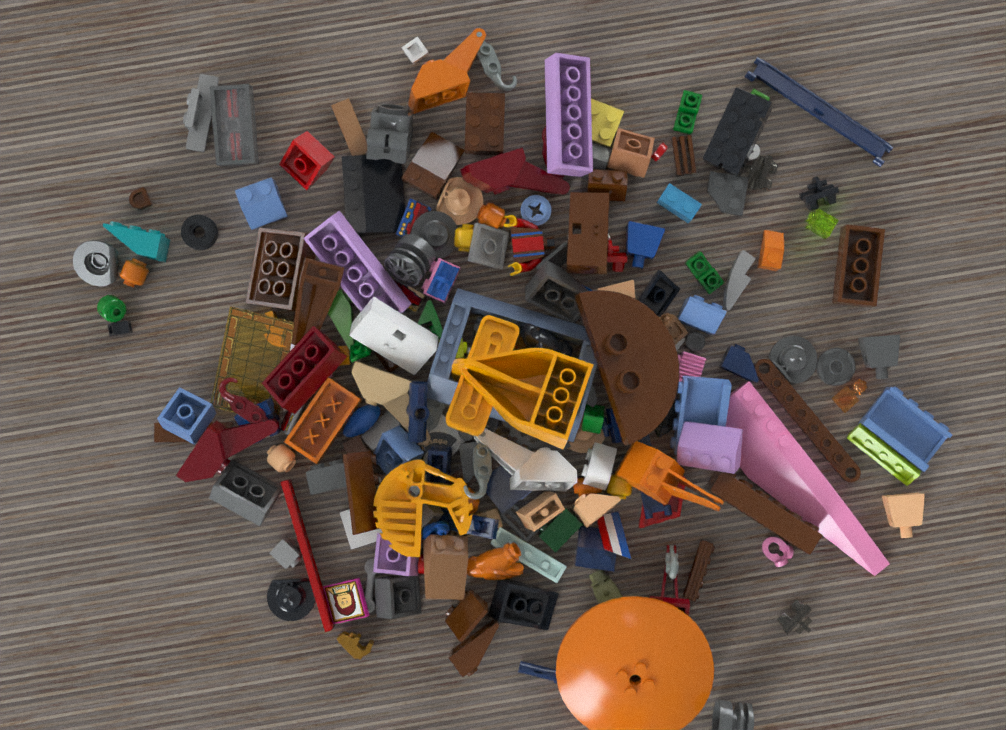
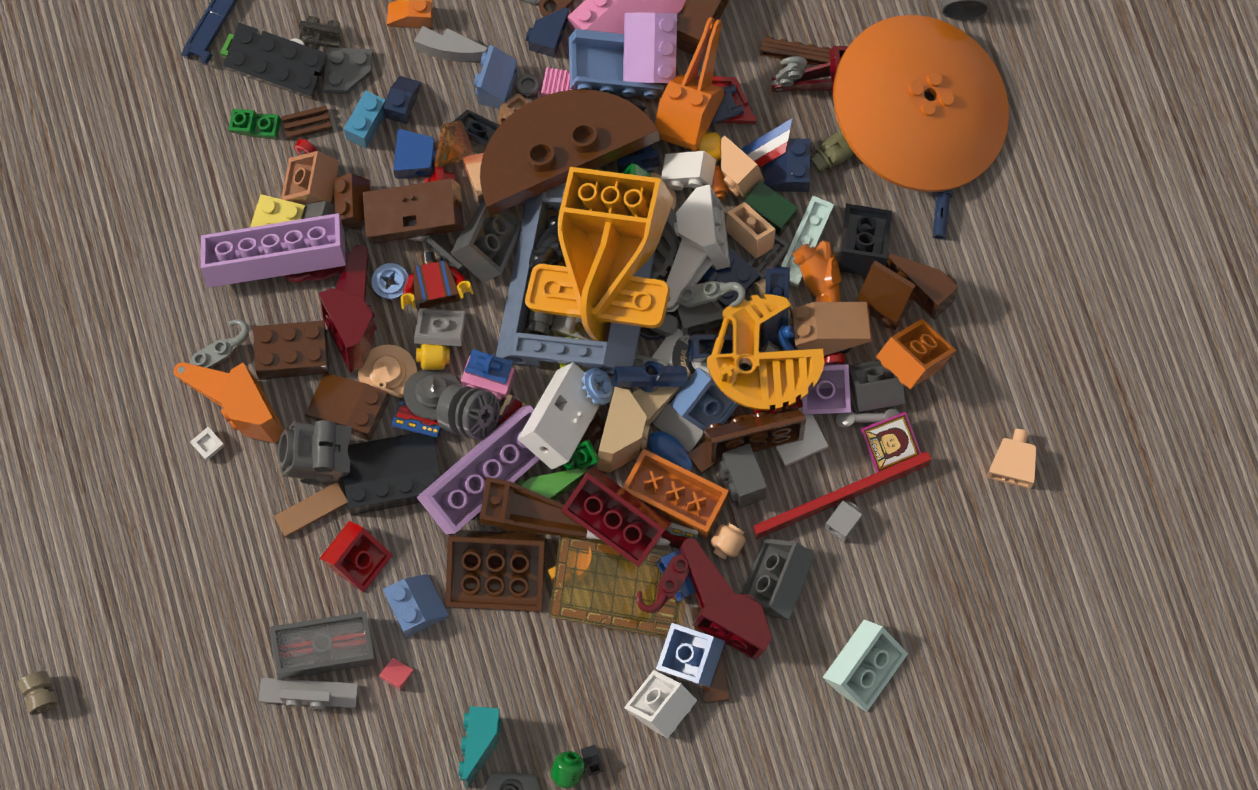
camera: 90 degrees left, 15 degrees down
orange head [120,258,149,288] -> none
reddish brown tile [129,187,152,210] -> none
black tyre [181,214,218,250] -> none
black hat [267,578,315,621] -> none
pearl gold hand [337,631,374,660] -> none
green slope [417,300,443,339] -> none
orange head [477,203,507,229] -> none
green slope [684,251,724,294] -> none
none -> coral slope [379,658,414,691]
none -> dark blue slope [383,76,422,124]
none -> clear orange slope [434,120,474,168]
none -> light blue gear [581,368,614,405]
none -> white slope [624,670,697,738]
none -> light aqua slope [823,620,908,712]
none -> orange brick [876,318,957,389]
none -> light nougat torso [987,429,1036,489]

